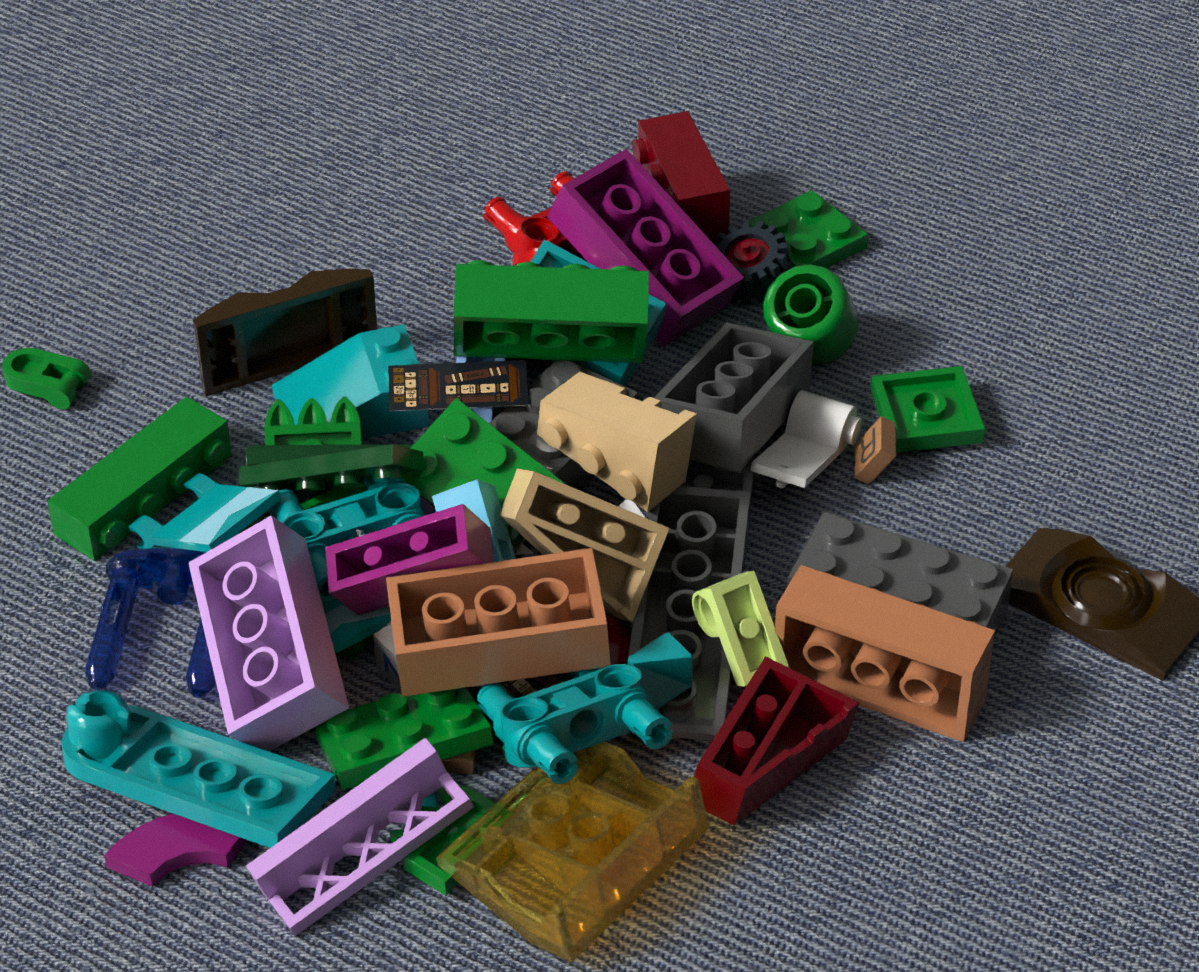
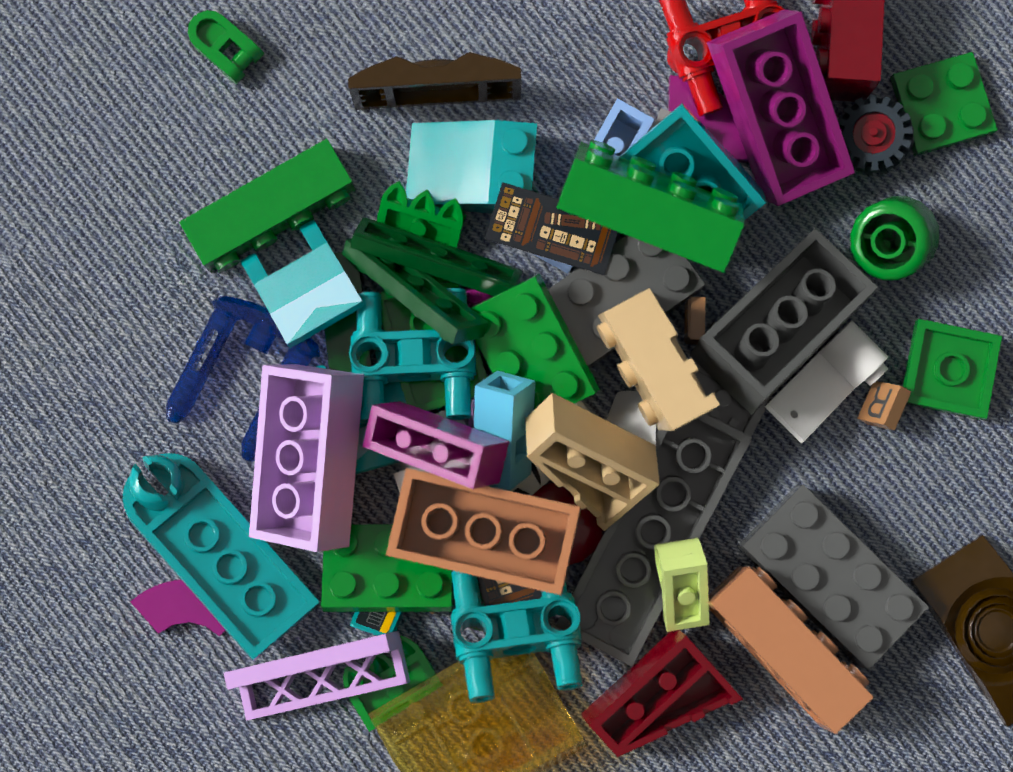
camera: 20 degrees right, 40 degrees up
teal slope [628,632,693,710] -> none

